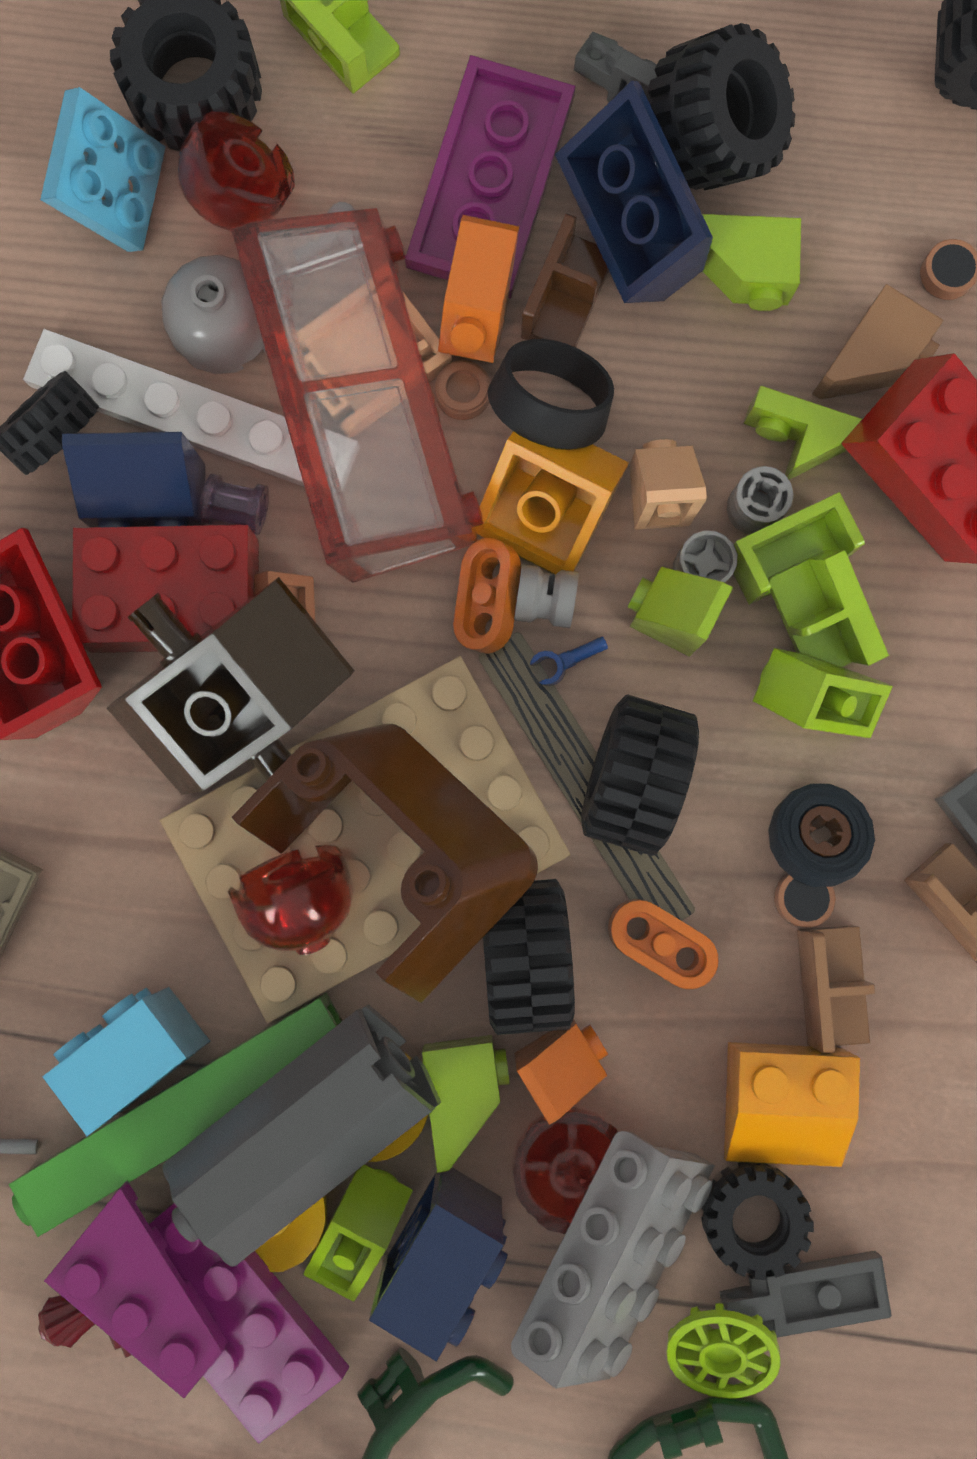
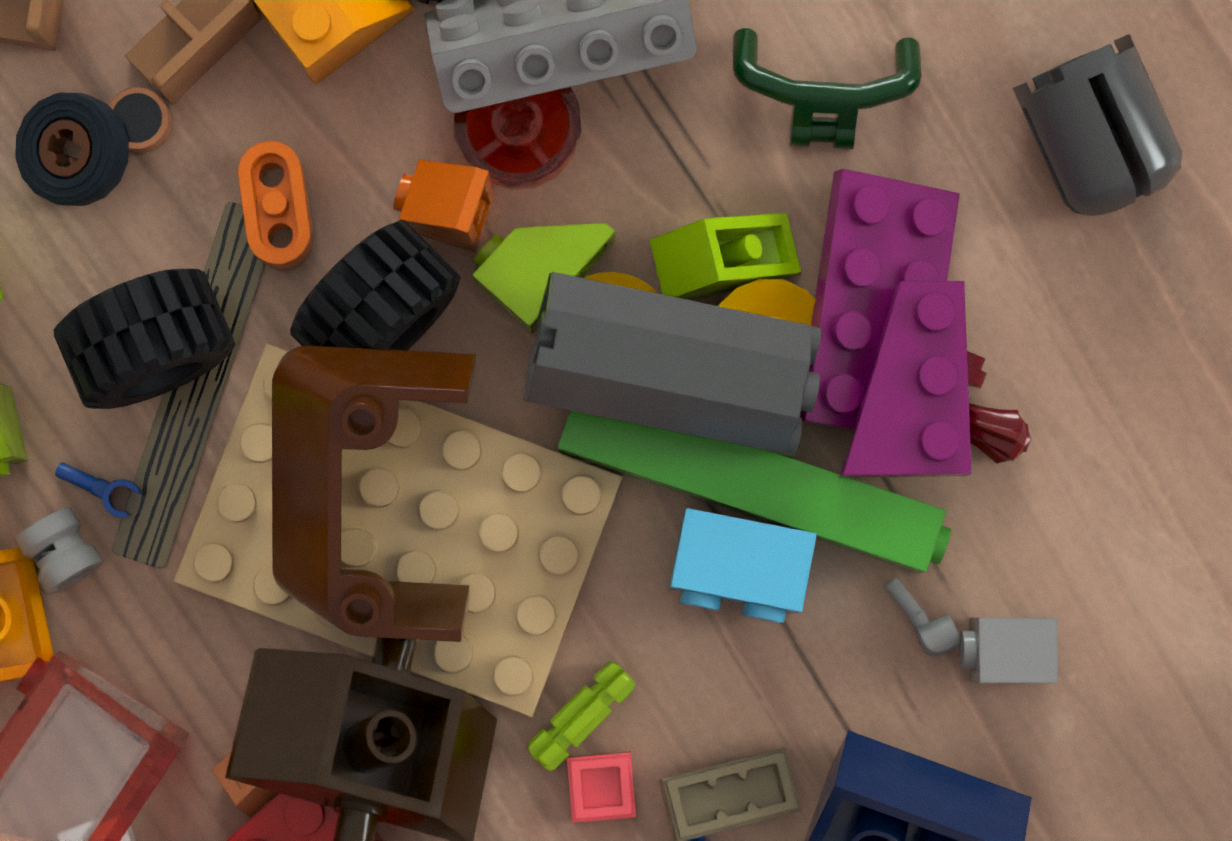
camera: 130 degrees left, 0 degrees up
clear red cylinder [228,845,353,955] -> none
dark blue brick [369,1167,508,1362] -> none
orange plate [453,538,521,654] -> none
none -> lime axle [526,661,635,771]
none -> coral tile [567,751,636,823]

